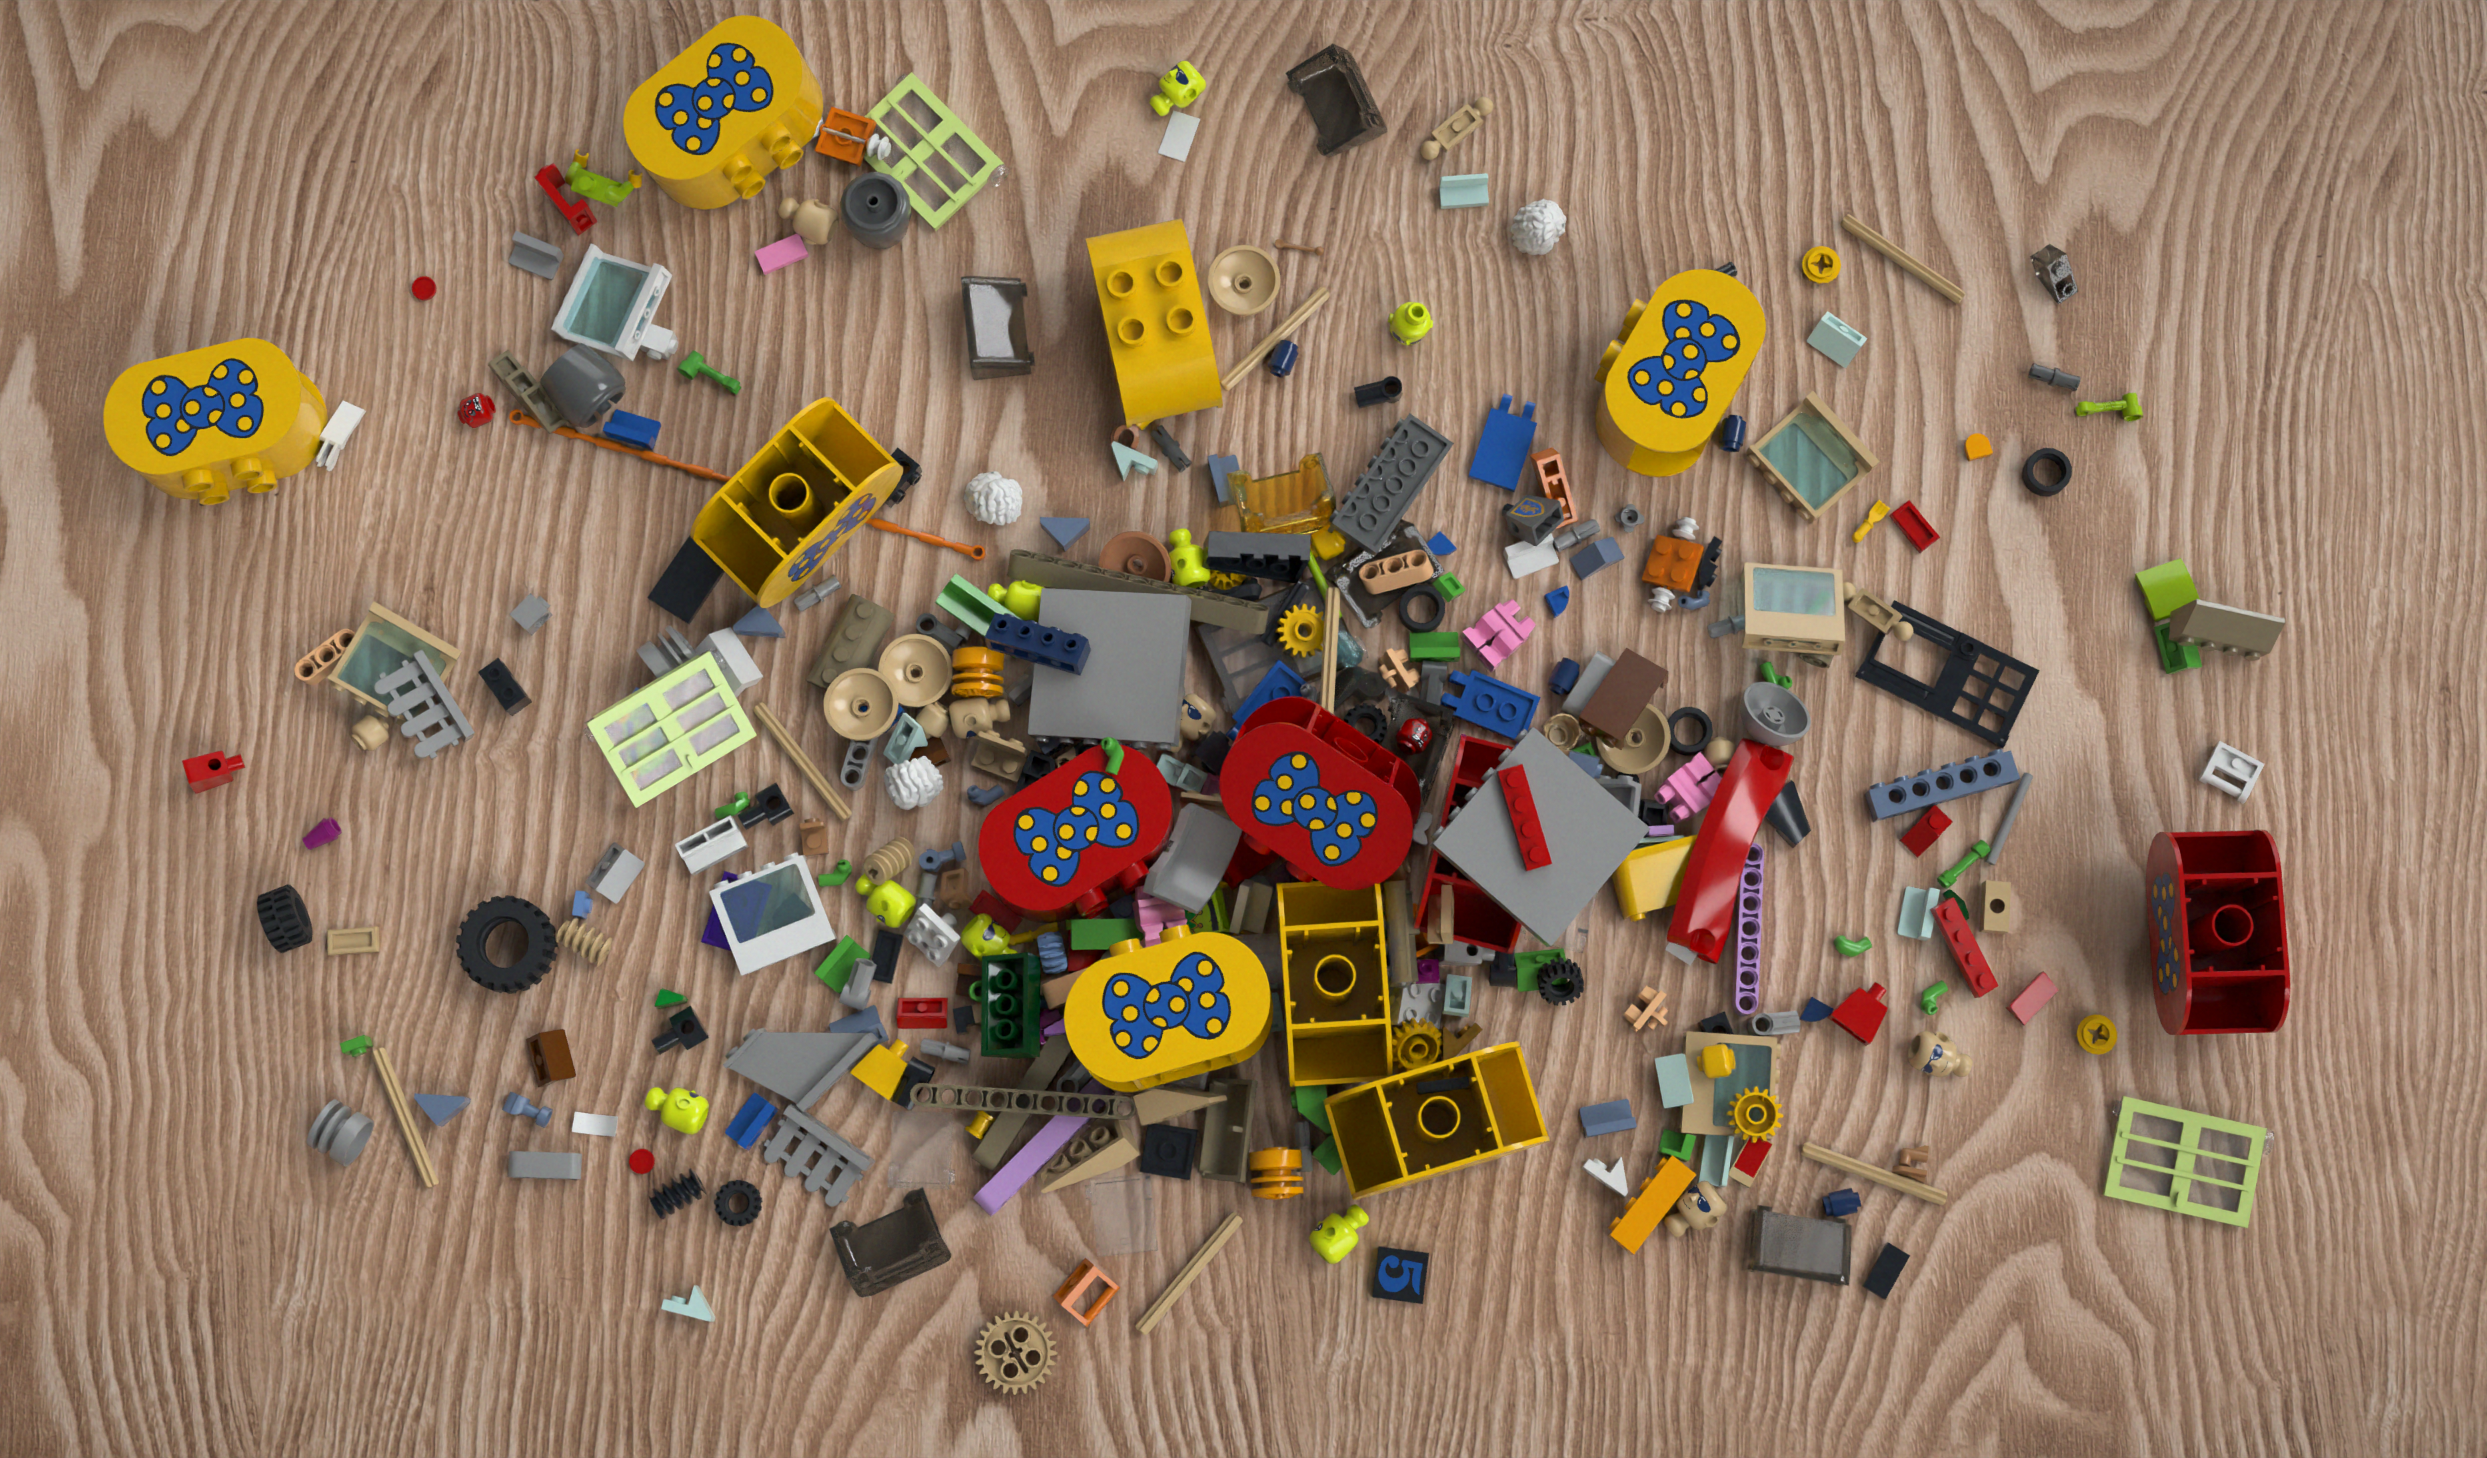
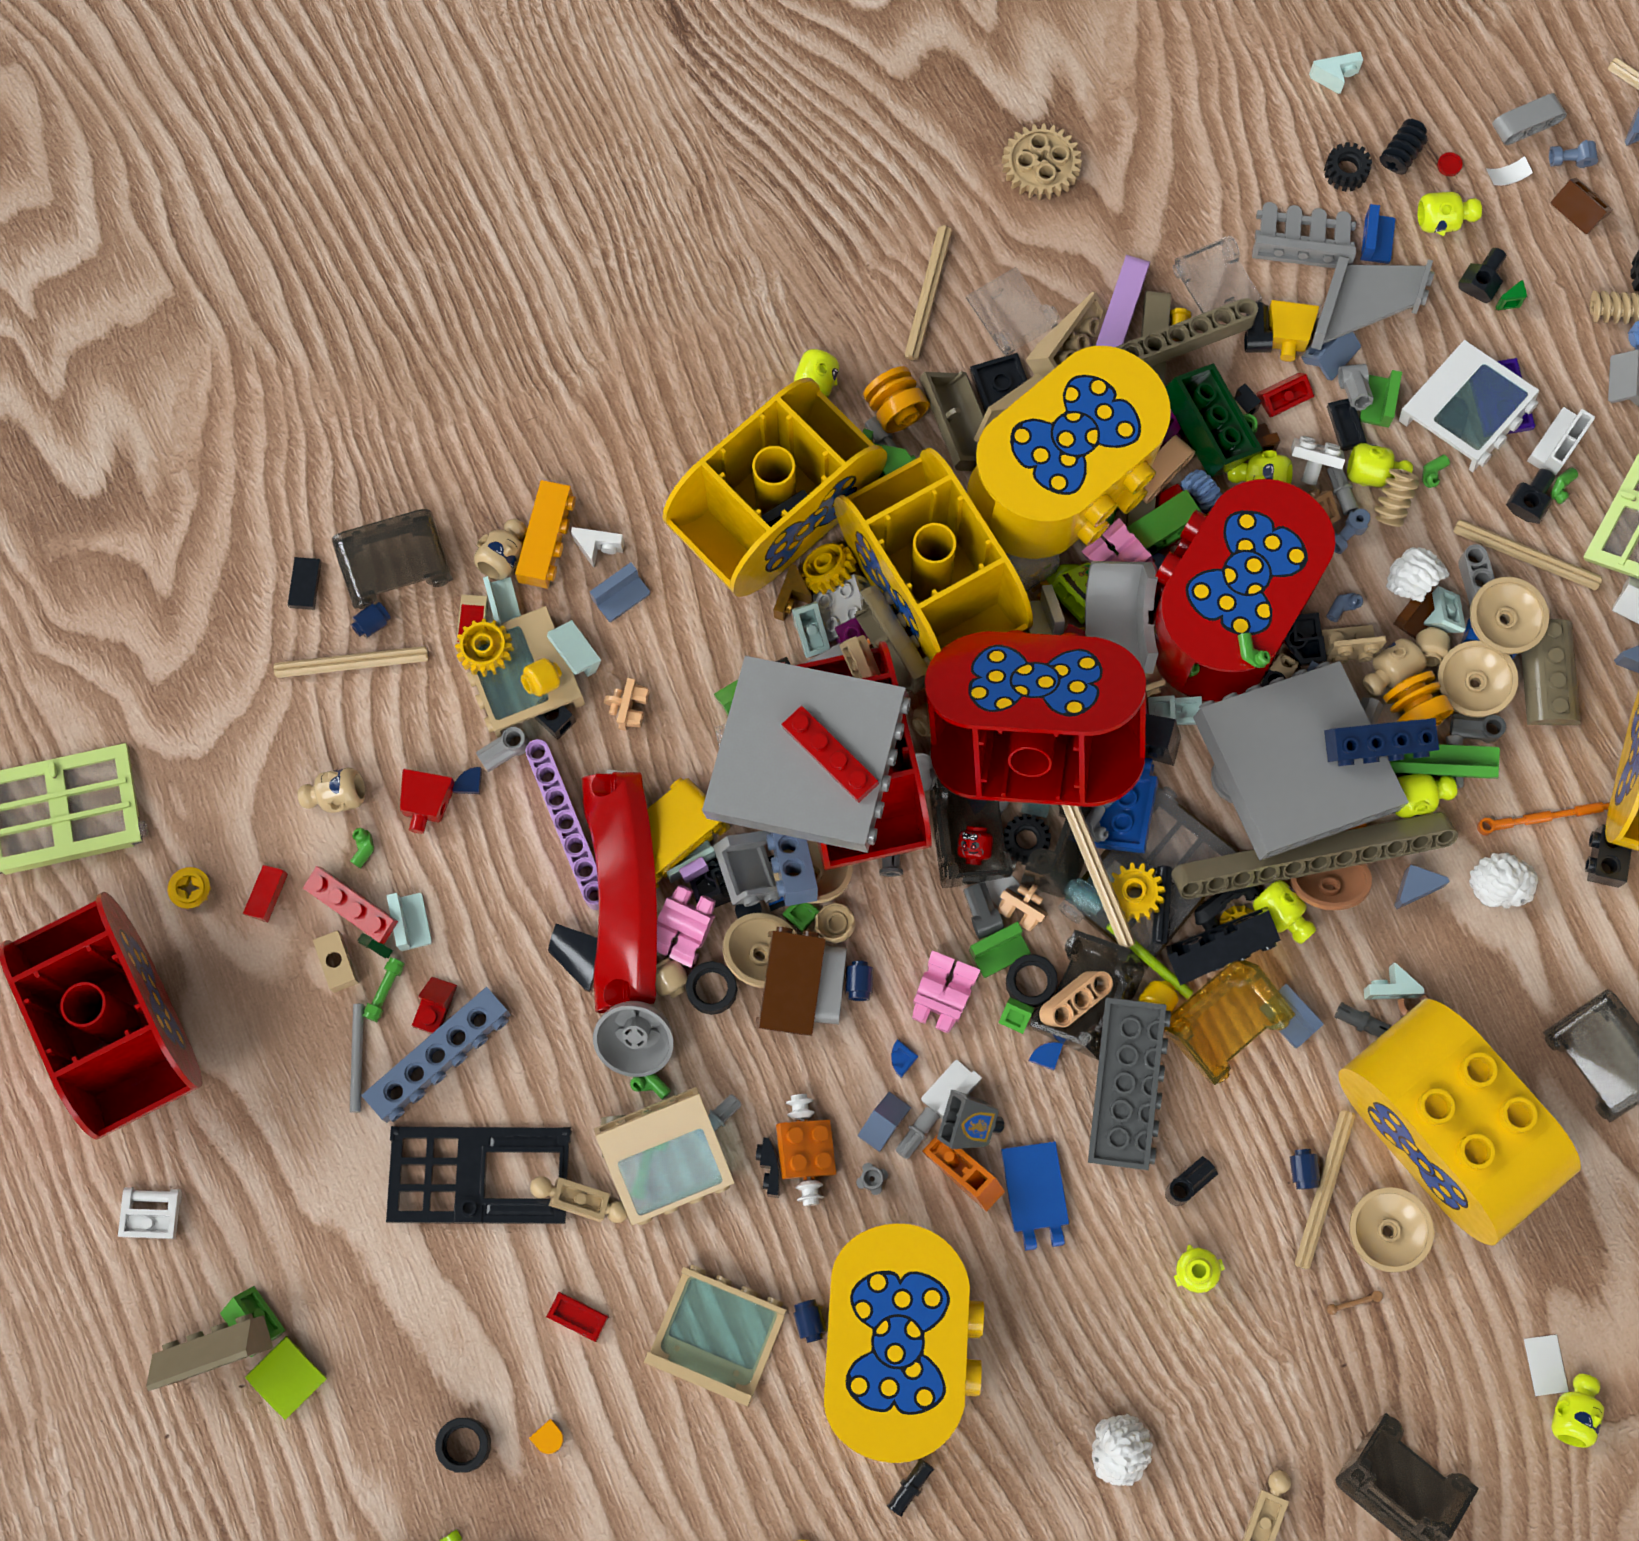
camera: 155 degrees right, 5 degrees down
light grey axle [794,574,842,611] -> none
medium nougat bracket [799,818,829,857] -> none
clear smoke windscreen [829,1187,951,1298] -> none
light grey axle [920,1038,971,1065] -> none
orange tile [1052,1258,1120,1327] -> none
tan piece [1170,693,1216,753] -> none
tile [1372,1246,1429,1304] -> none
light aqua panel [1439,173,1489,209] -> none
blue tile [1441,670,1541,741] -> none
black tyre [1537,958,1584,1006] -> none
bright green panel [1657,1129,1696,1162] -> none
sand blue arm [1678,590,1710,610] -> none
light aqua panel [1807,311,1867,368] -> none
bright green arm [1834,935,1872,957] -> none
yellow piece [1852,500,1891,543] -> none
medium nougat piece [1892,1145,1929,1184] -> none

